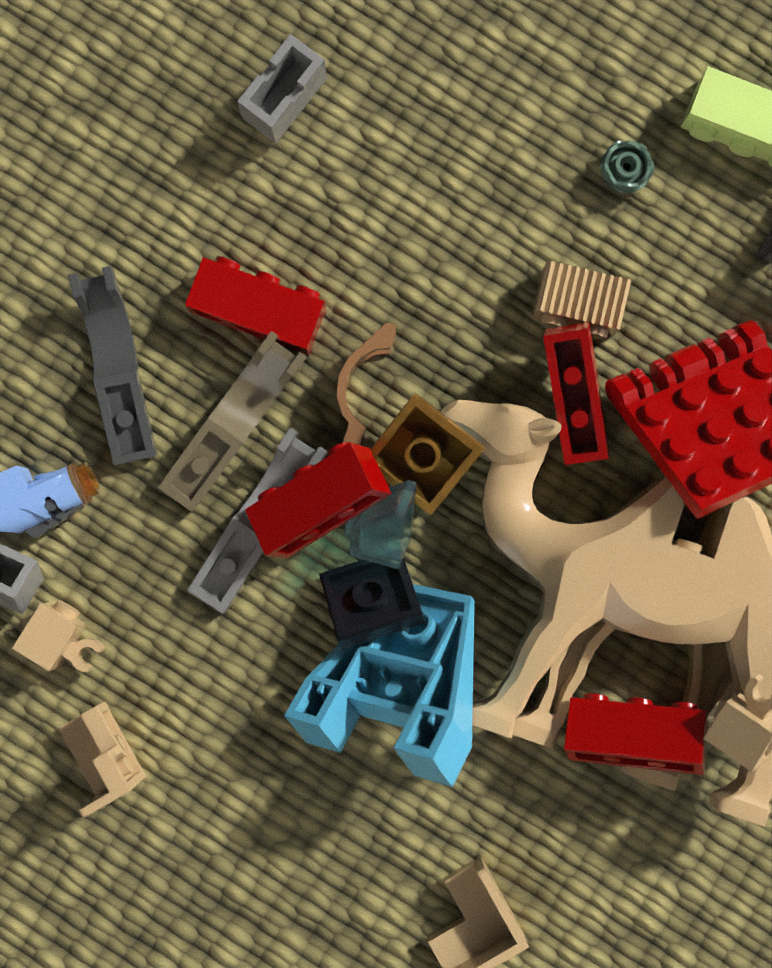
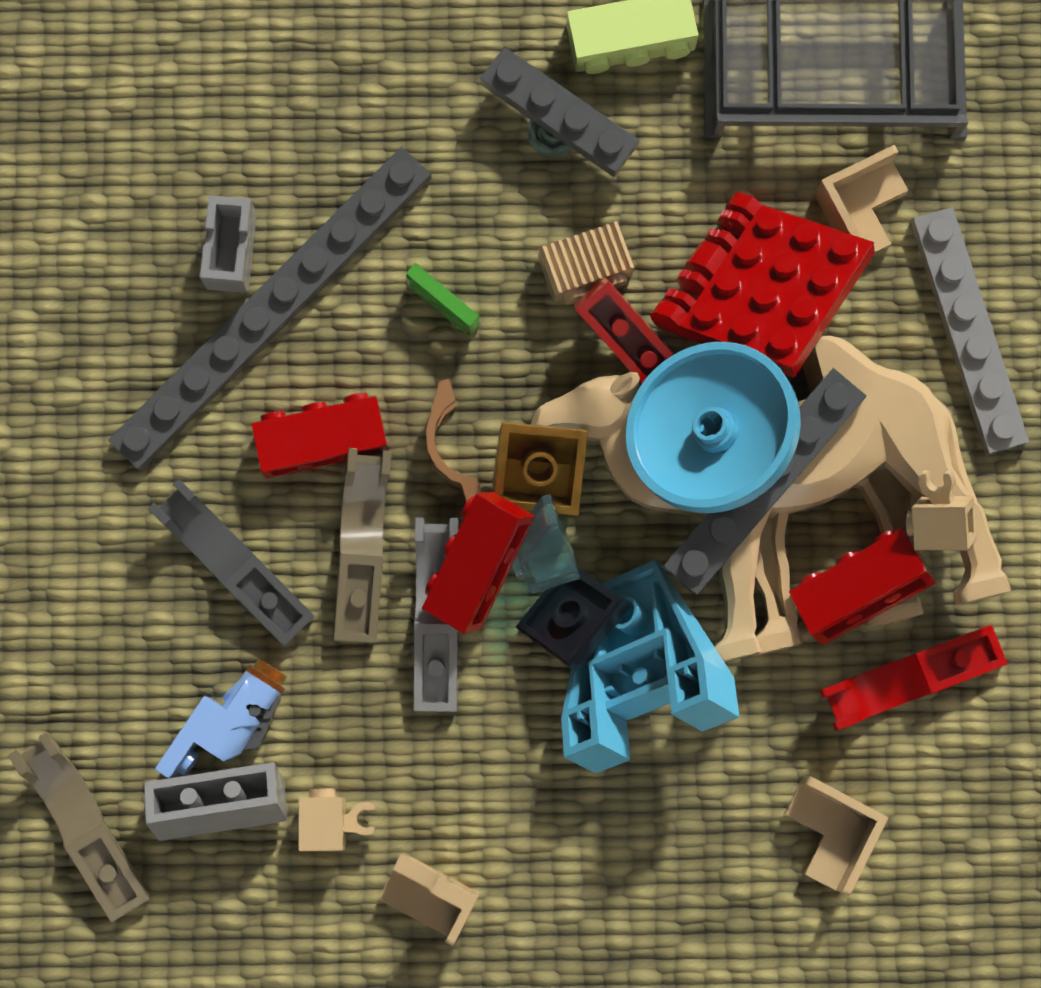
camera: 35 degrees left, 5 degrees down
none -> dark grey plate [108,146,432,472]
none -> bright green tile [406,263,480,336]
none -> dark grey plate [480,46,639,177]
none -> medium azure dish [626,342,801,513]
none -> dark grey plate [662,368,867,596]
none -> red piece [819,624,1008,731]

